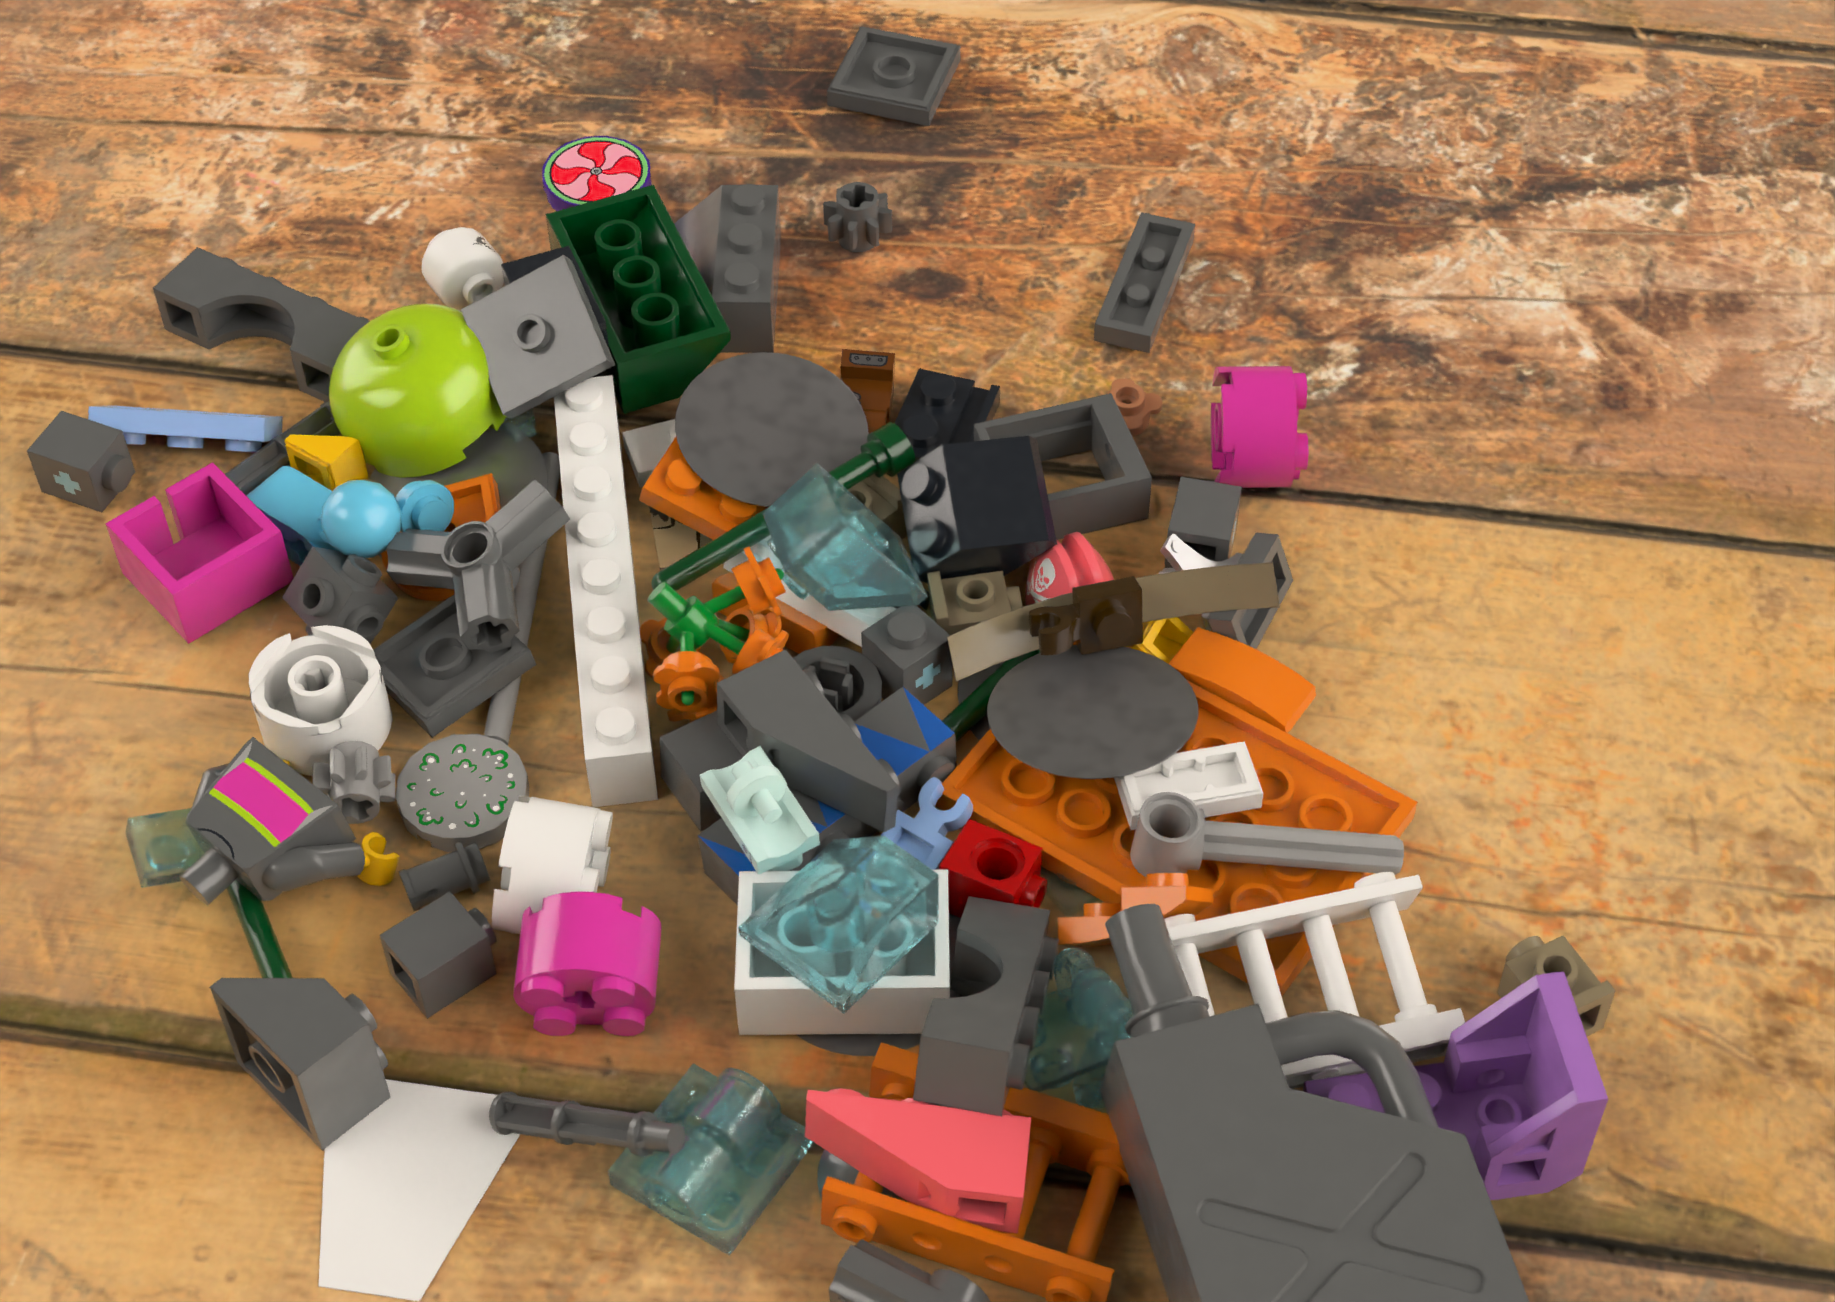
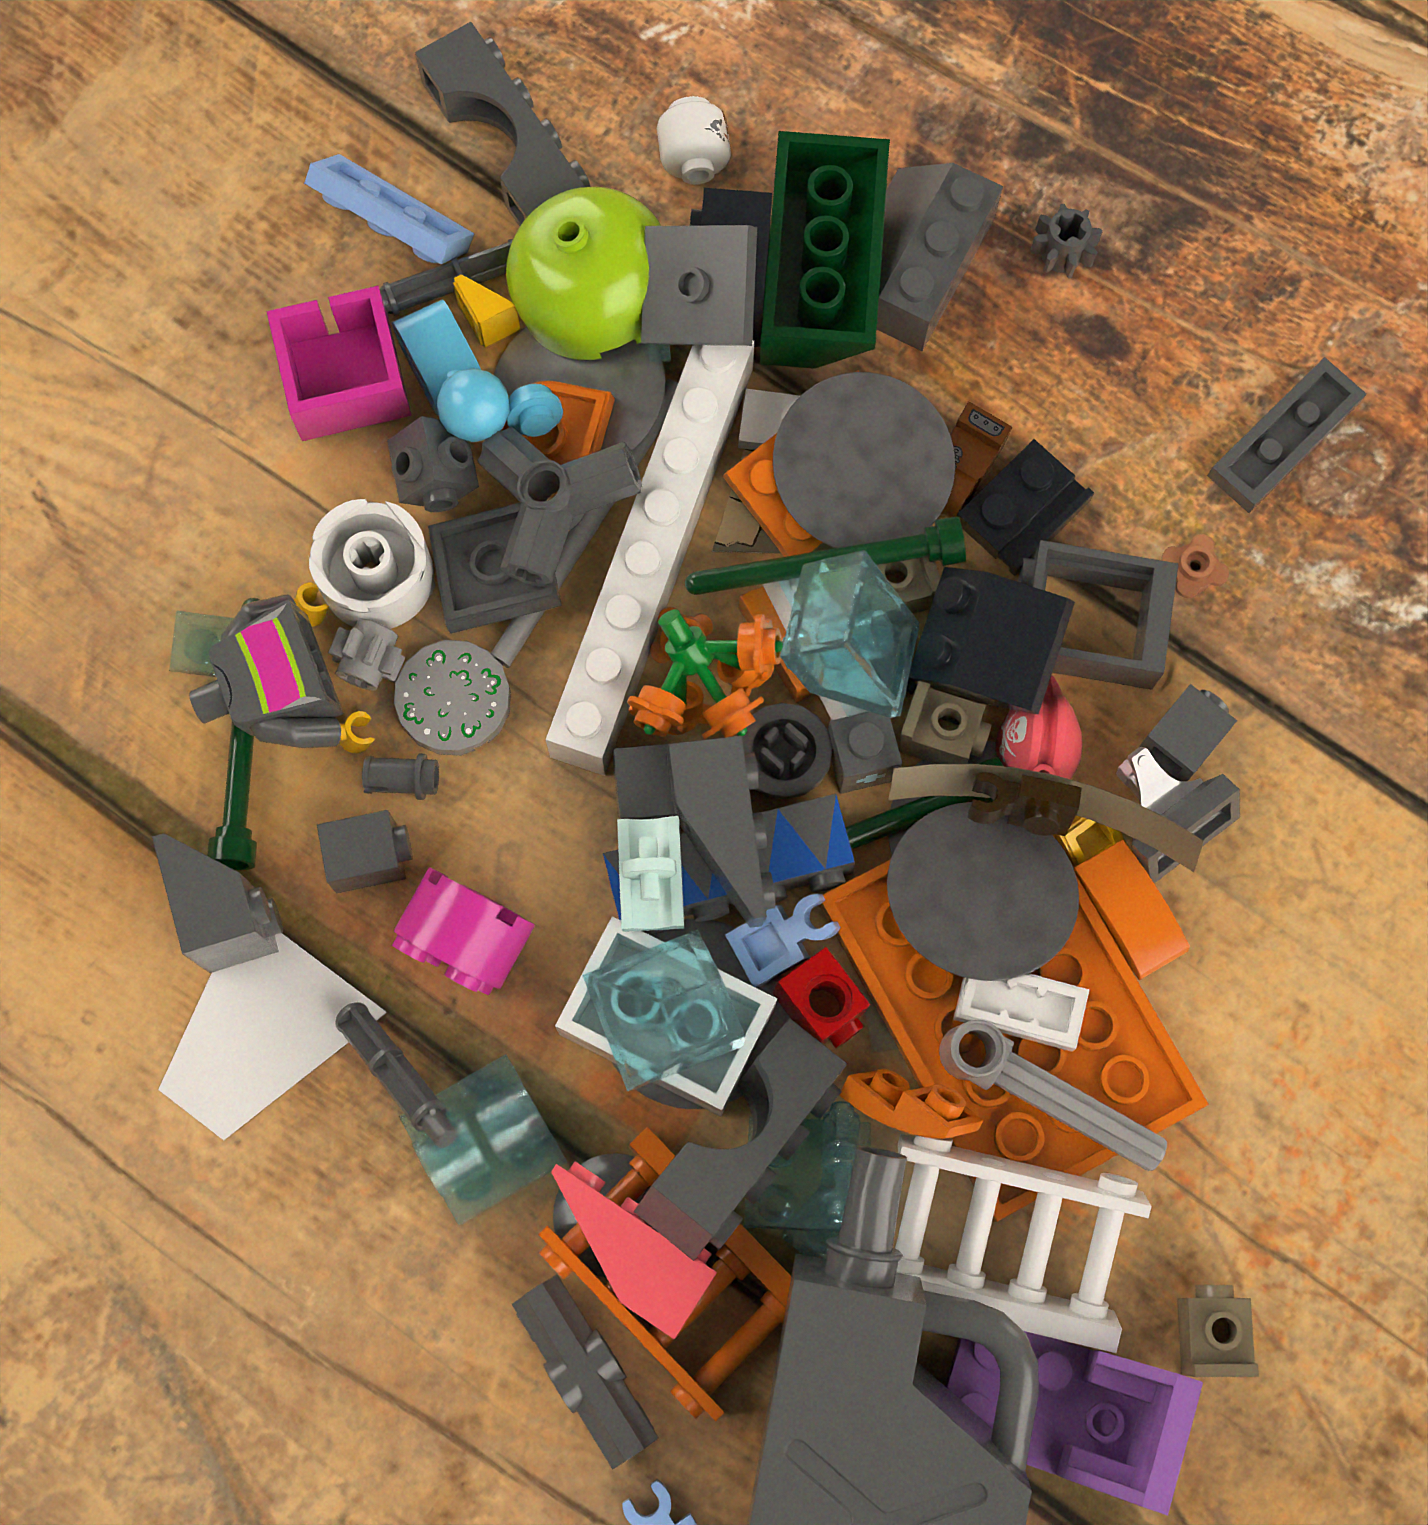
camera: 25 degrees right, 25 degrees up
dark grey brick [27,411,135,512] -> none
white brick [492,796,613,934] -> none
tile [542,136,651,211] -> none
dark grey plate [827,26,961,126] -> none
dark pink brick [1211,366,1309,488] -> none

